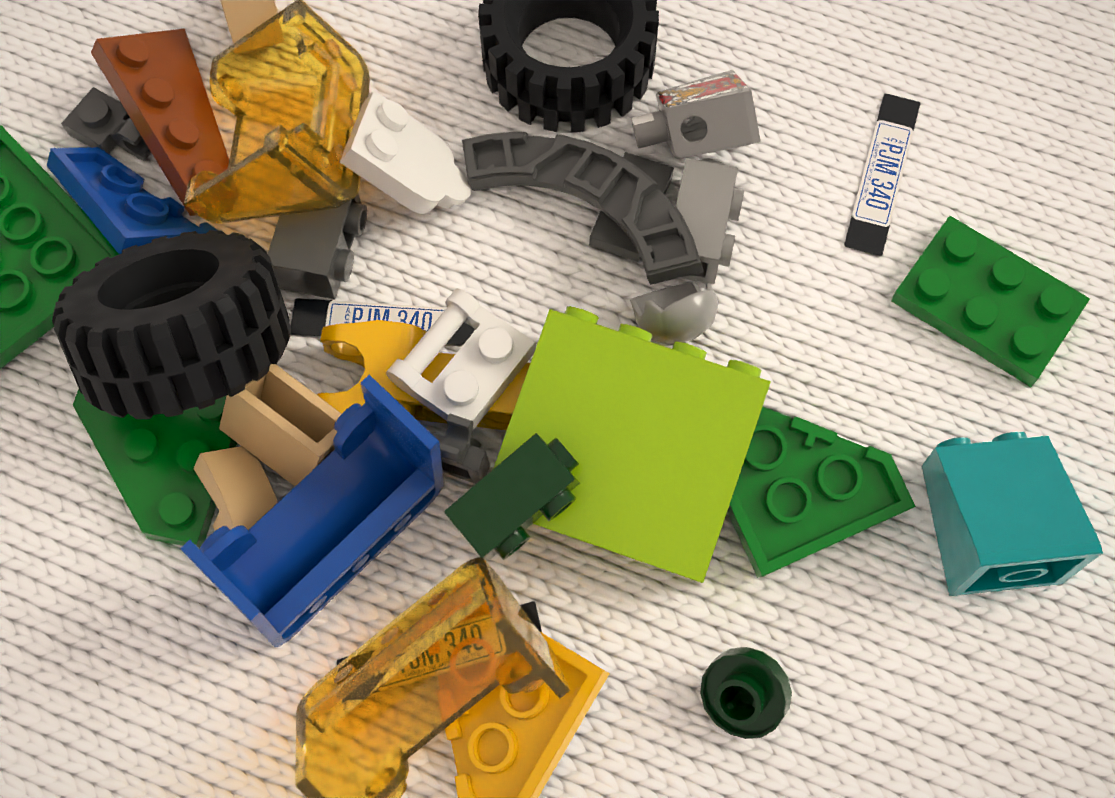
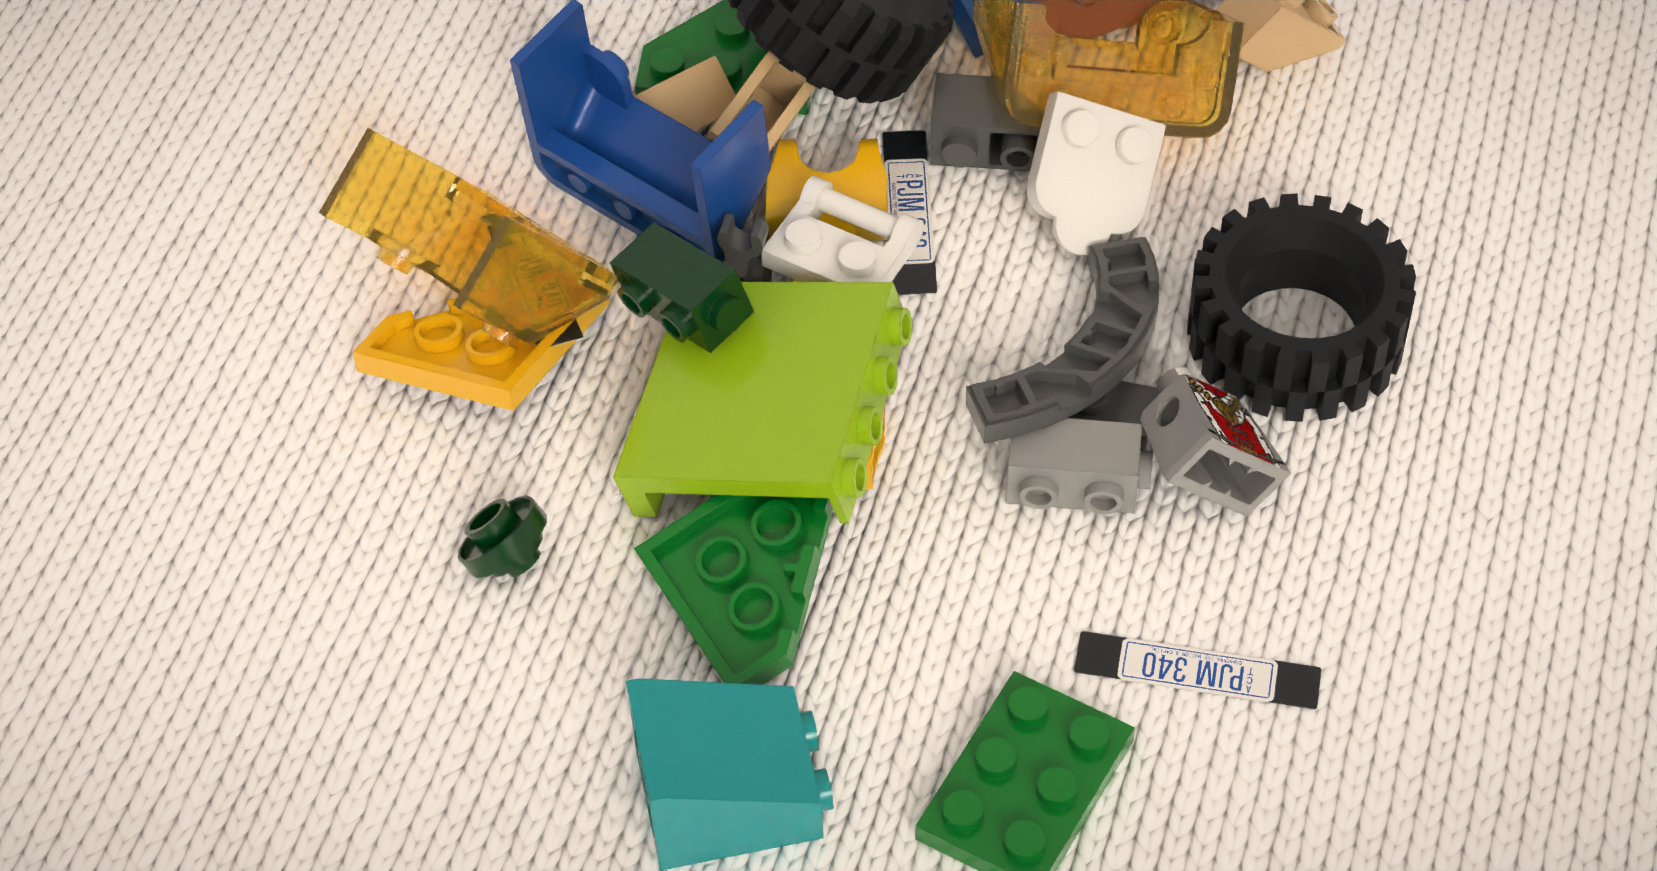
camera: 85 degrees right, 15 degrees down
light grey hair [630,282,718,345] -> none

